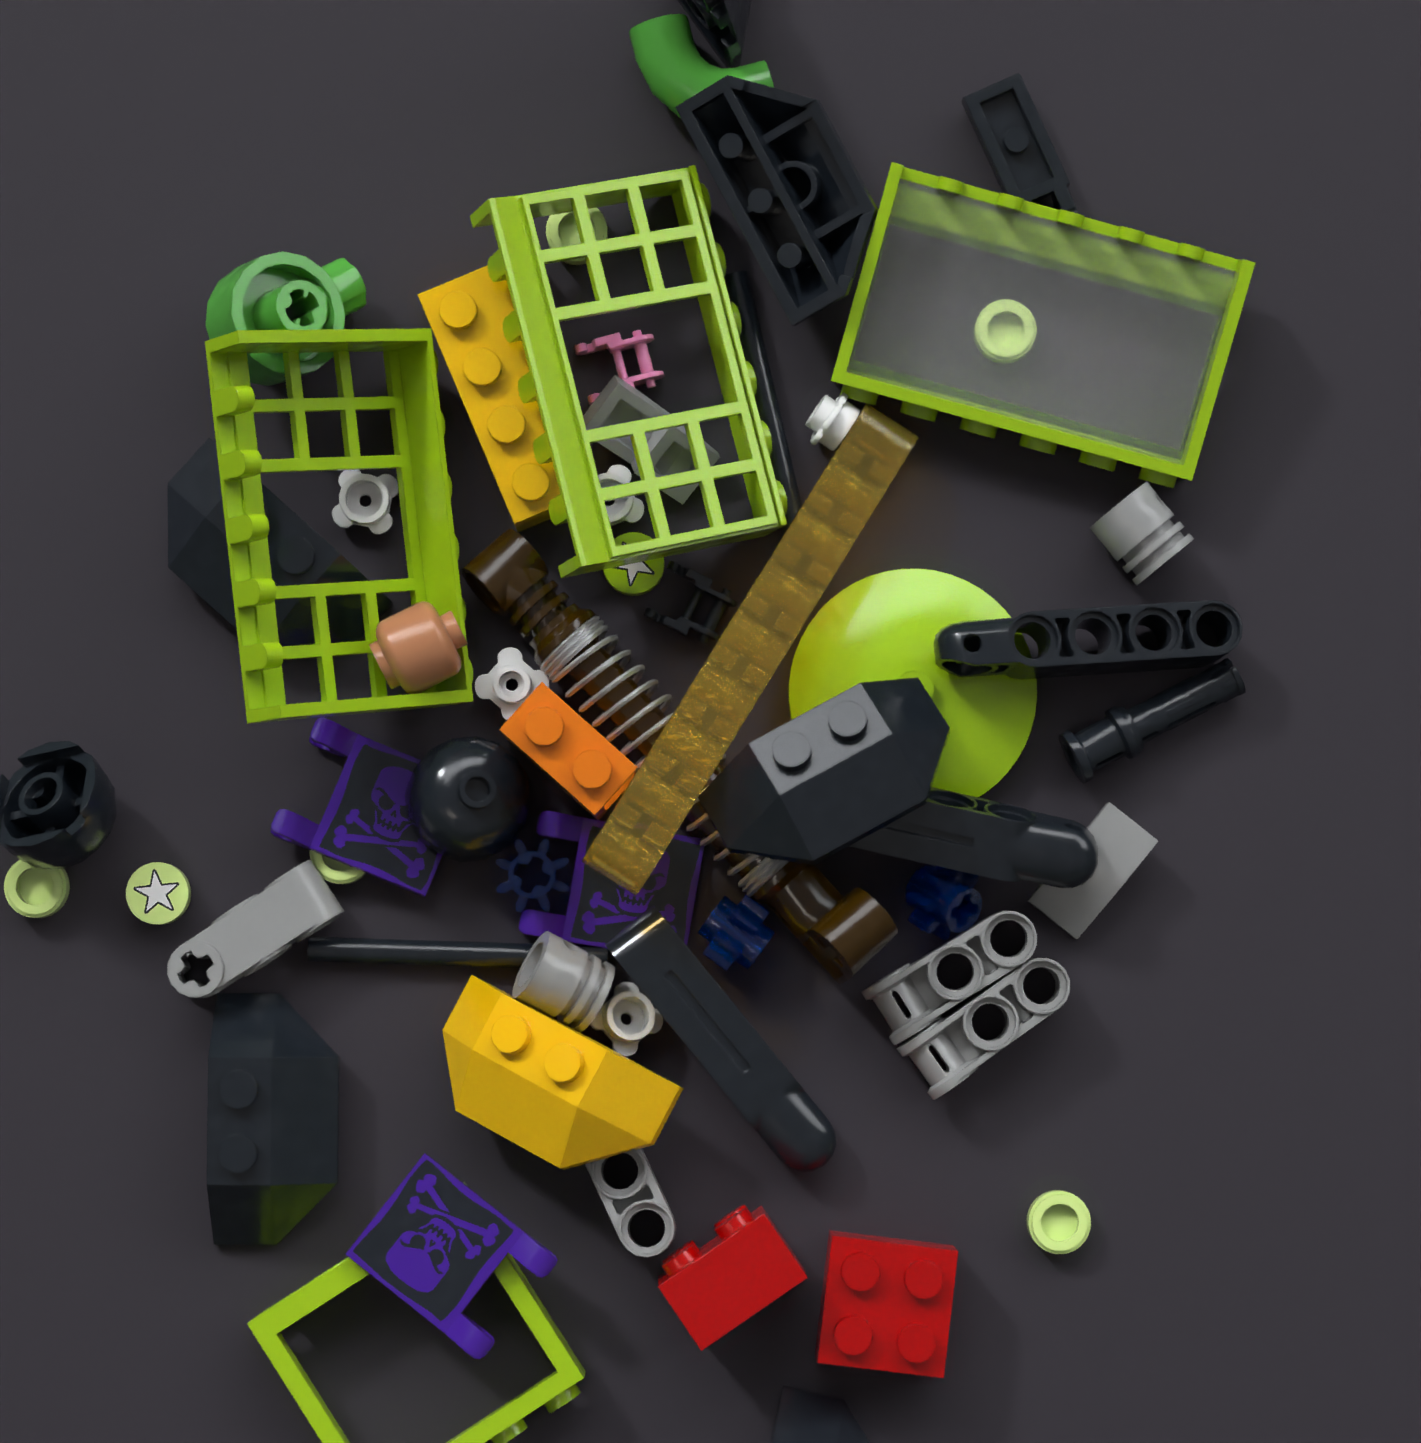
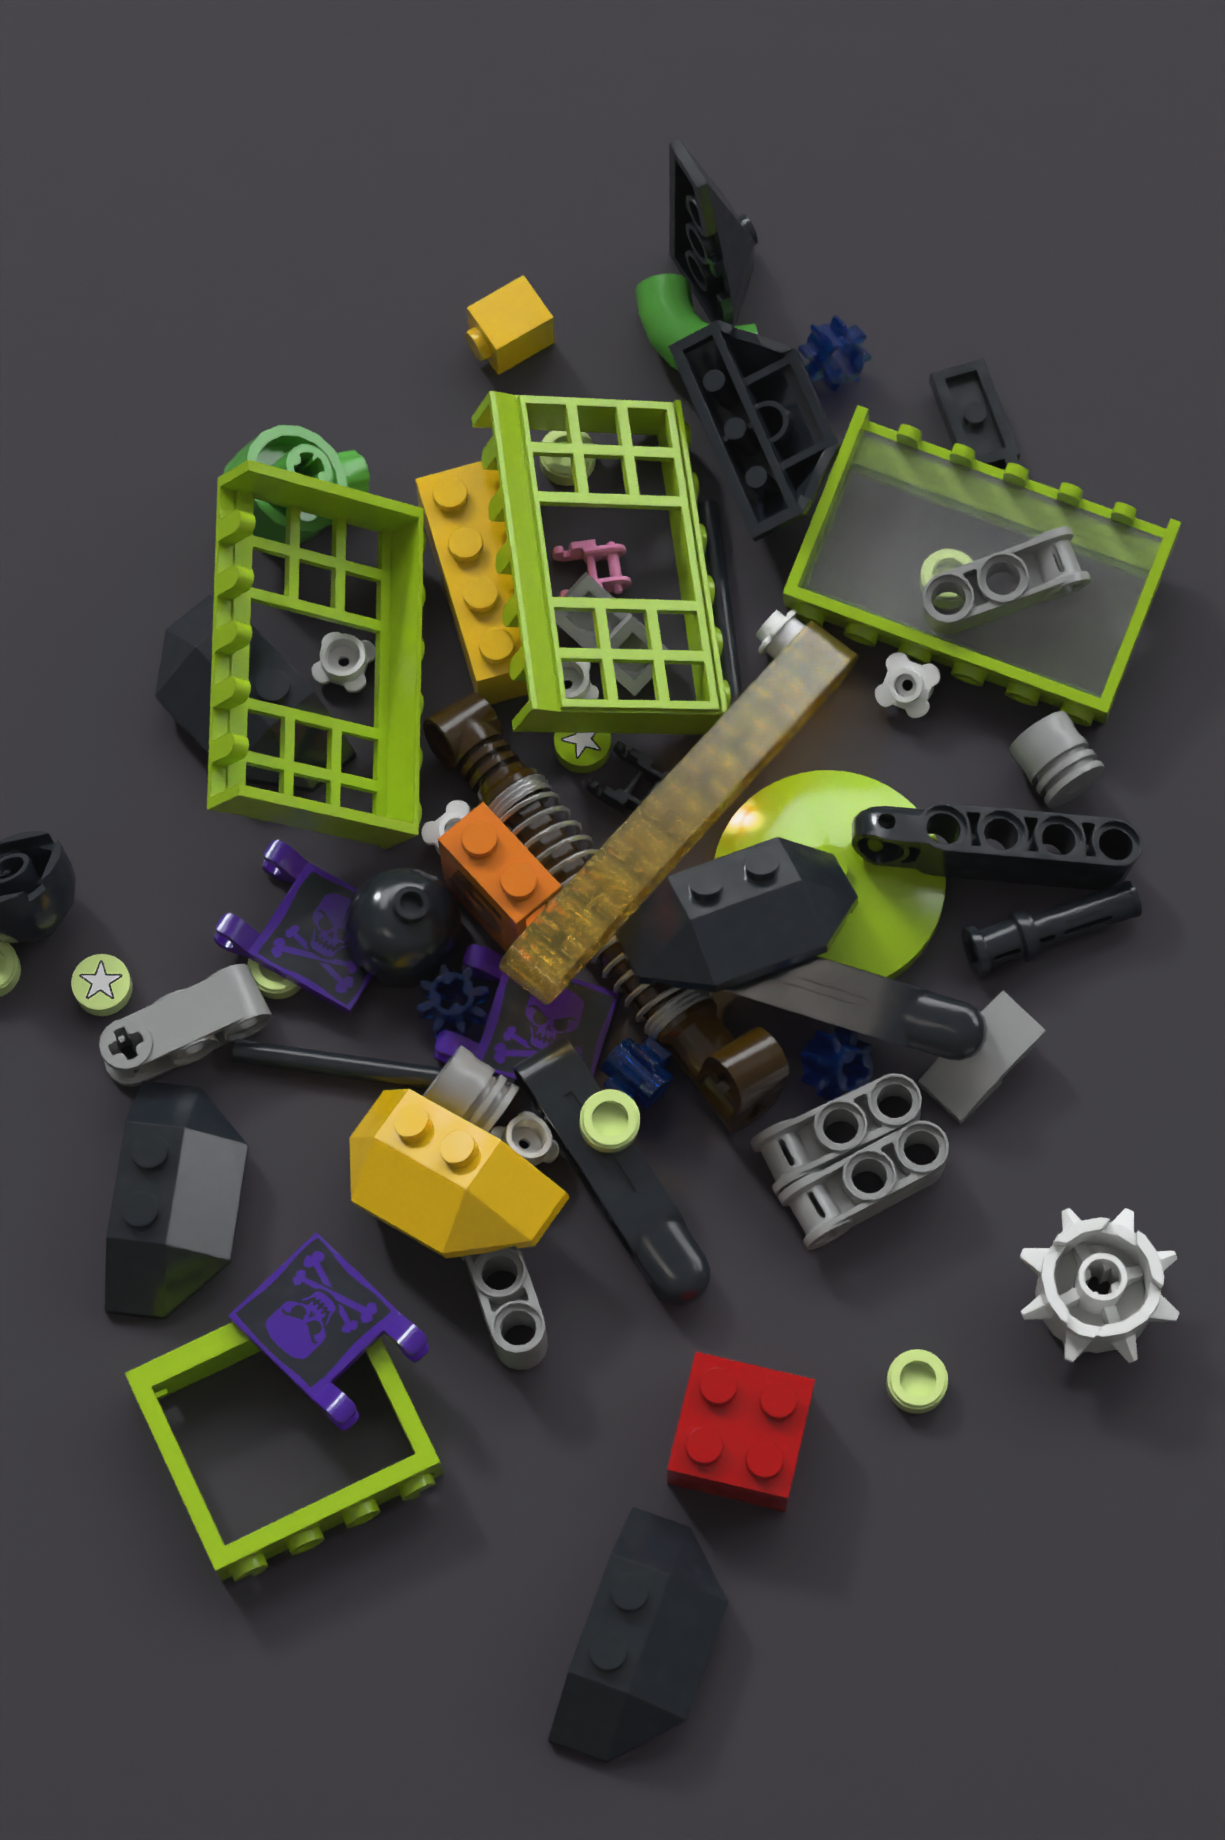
camera: 15 degrees right, 15 degrees down
nougat head [369,601,468,694] -> none
red brick [658,1204,808,1351] -> none
none -> yellow brick [464,275,555,375]
none -> yellowish green tile [579,1089,640,1153]
none -> clear blue gear [798,316,872,391]
none -> white plate [875,652,941,718]
none -> light grey piece [922,526,1091,635]
none -> white brick [1020,1208,1180,1363]

